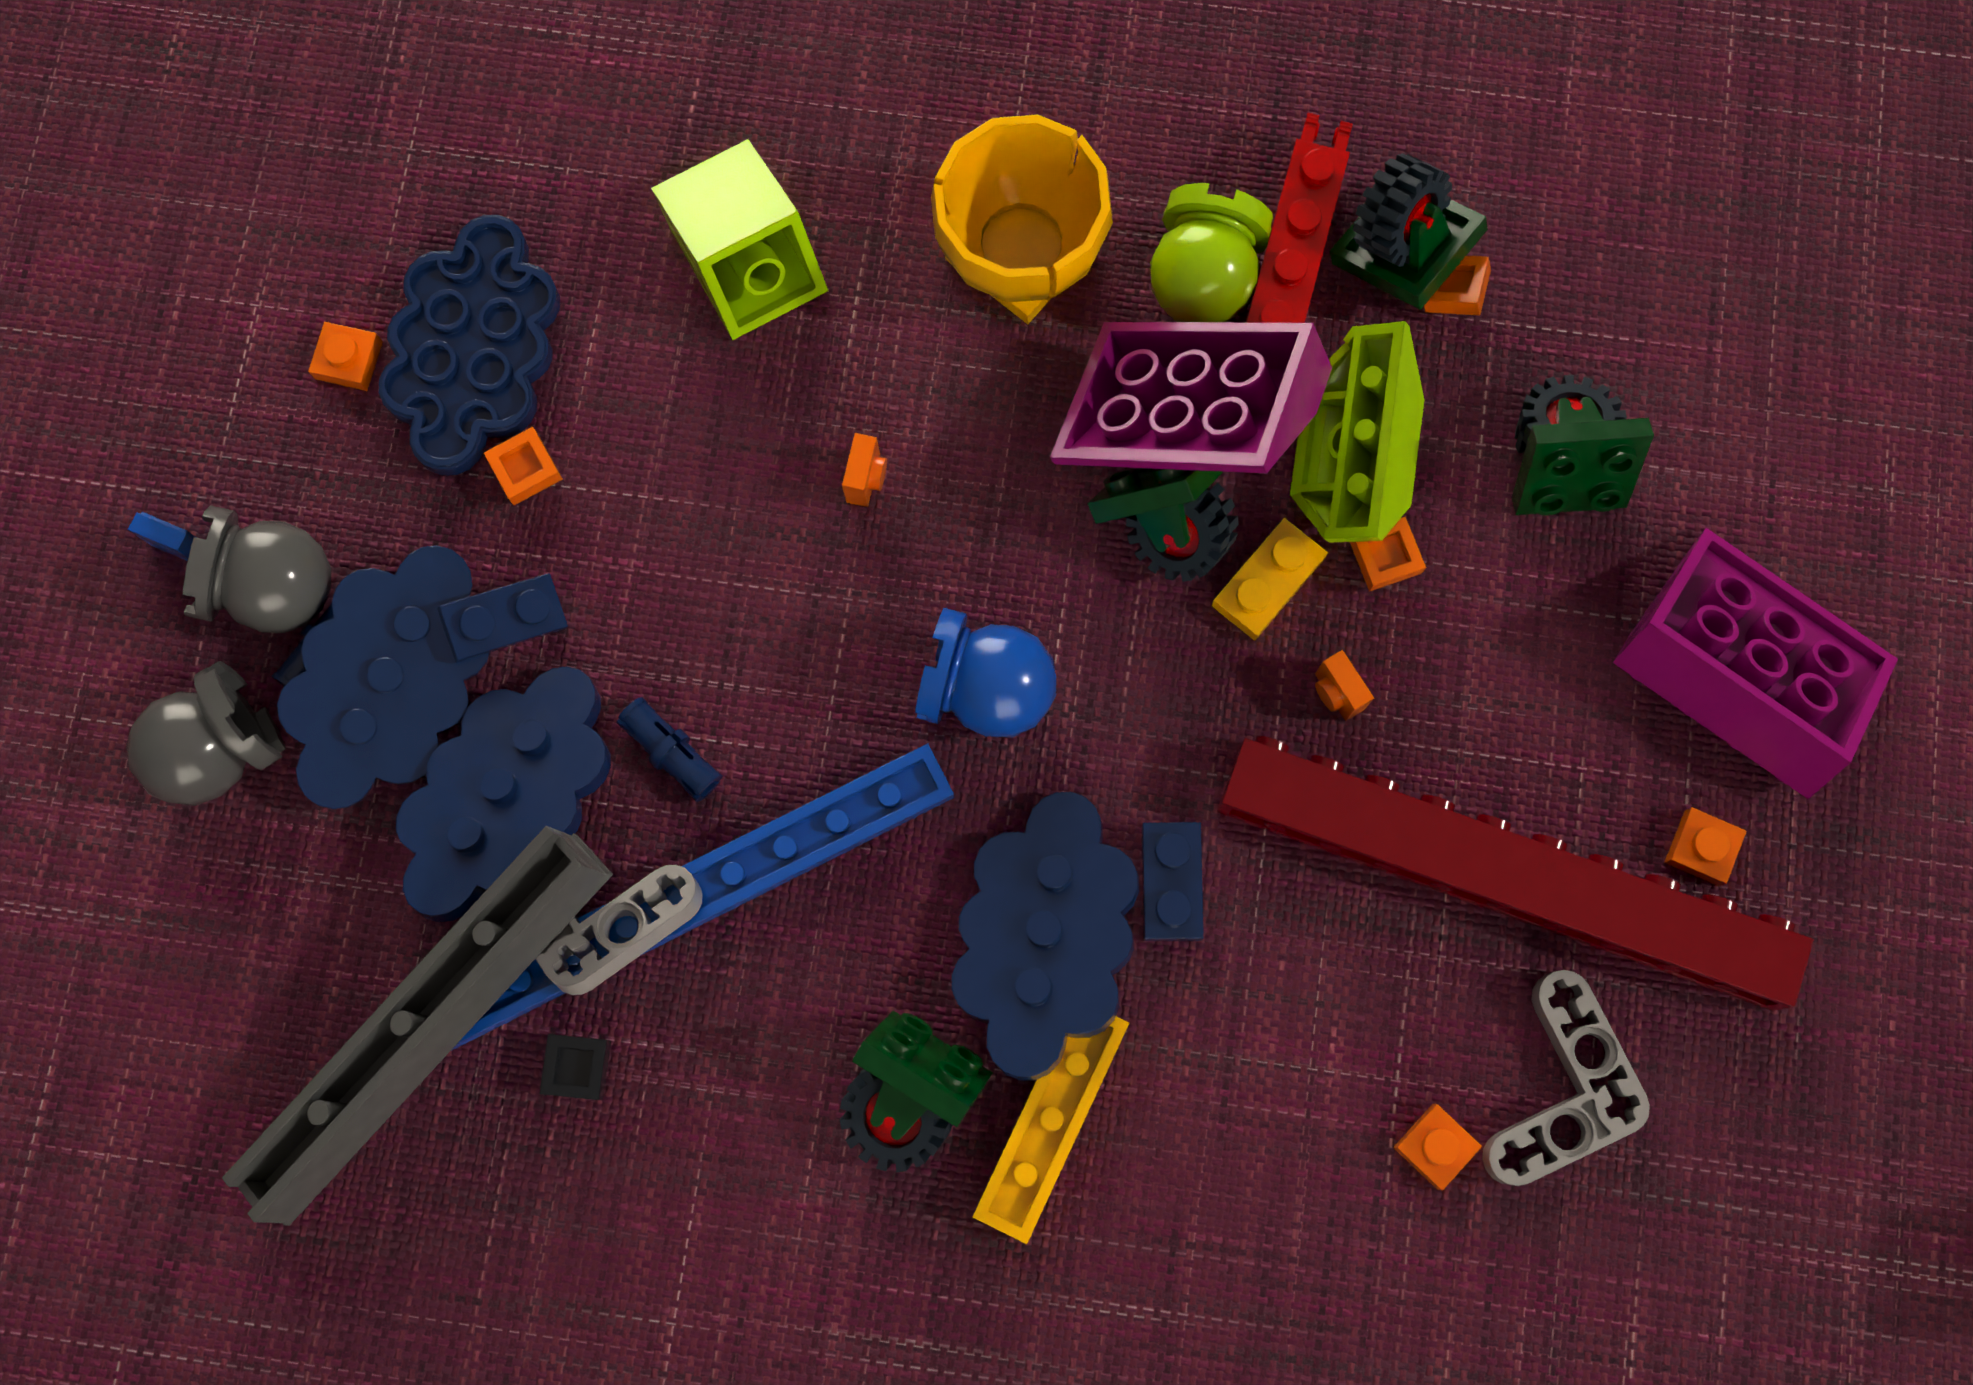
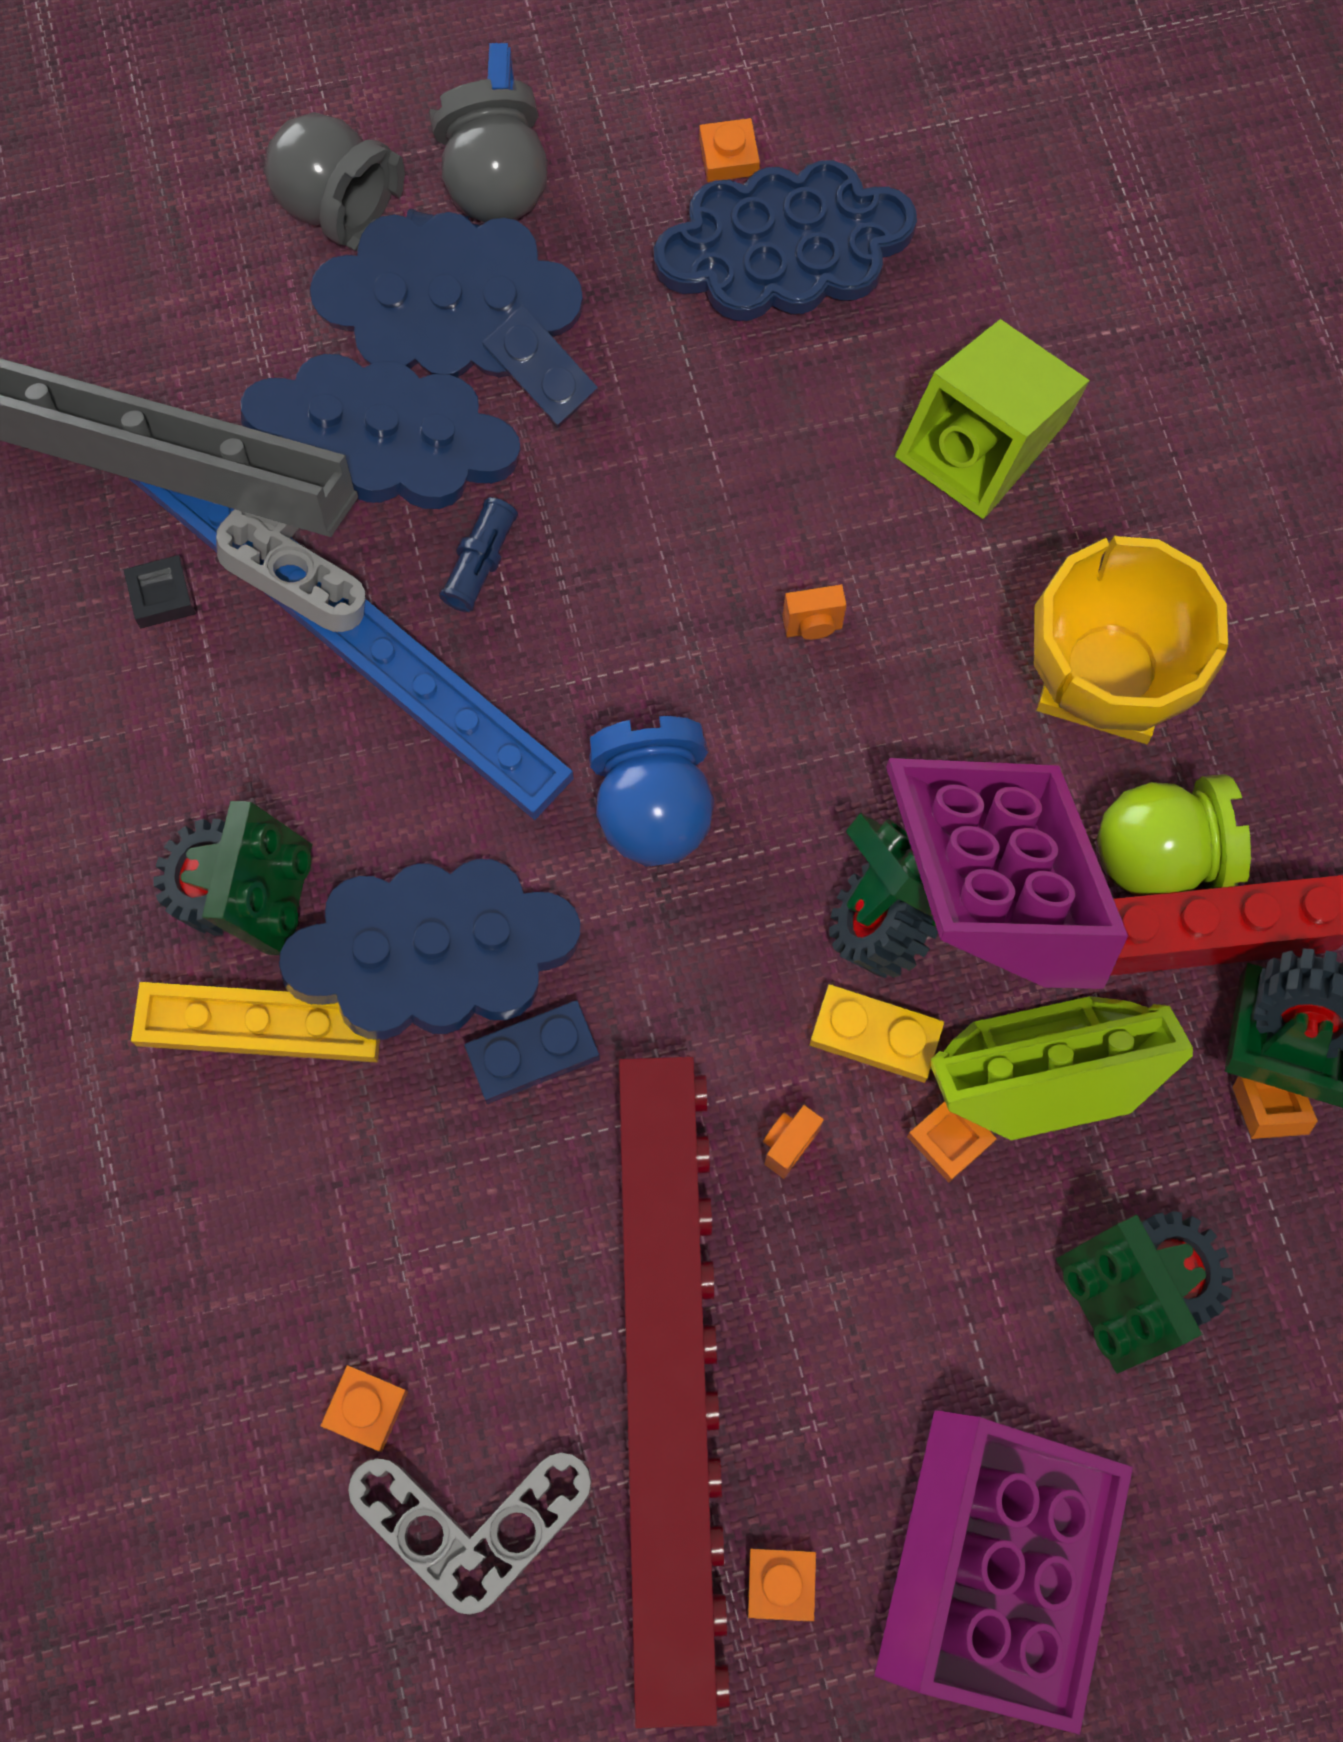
camera: 65 degrees right, 5 degrees down
orange plate [484,427,563,505] -> none

